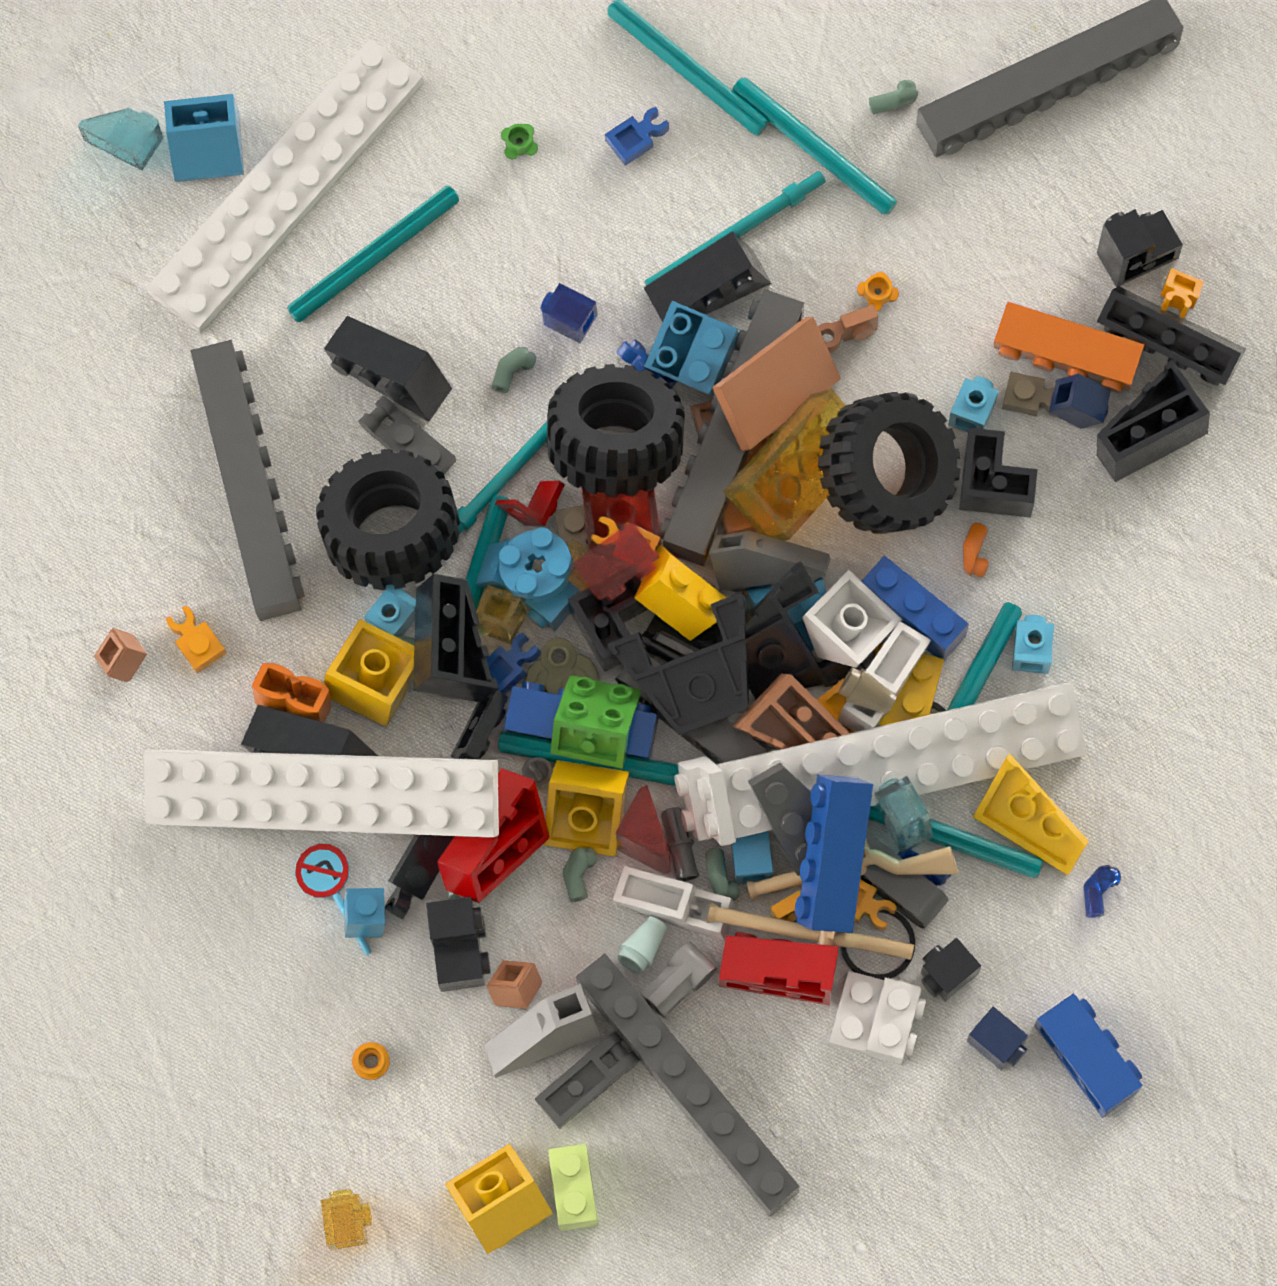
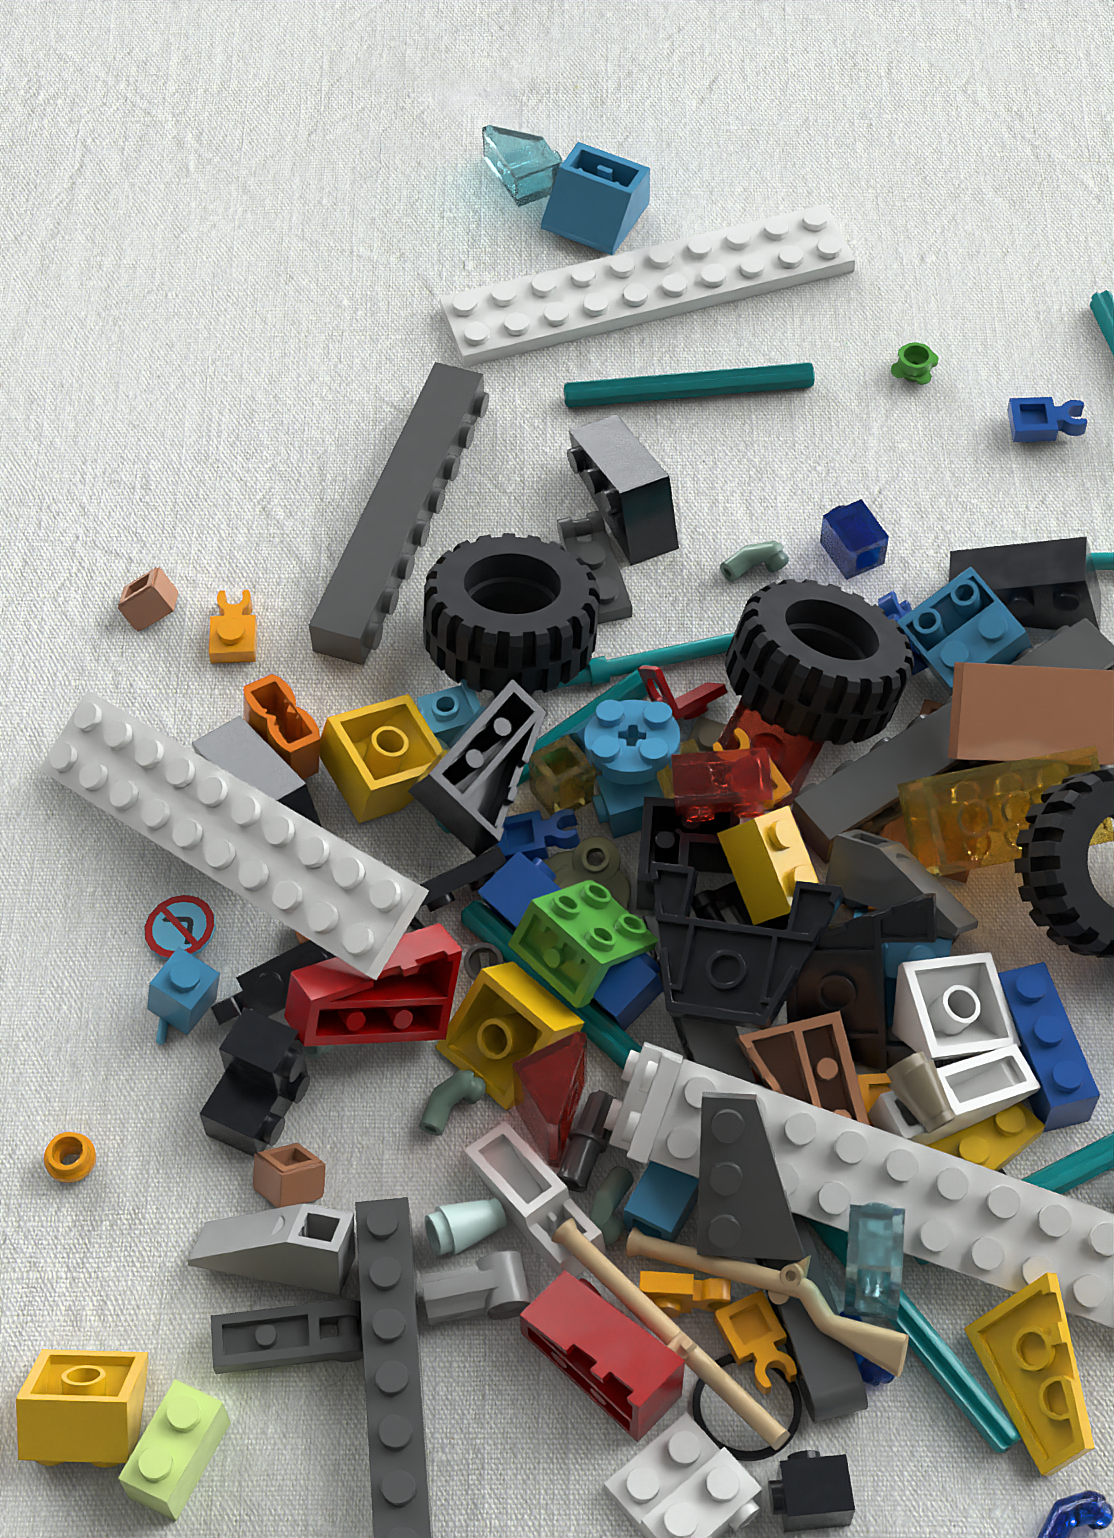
camera: 30 degrees right, 15 degrees down
blue brick [795,774,873,933] -> none

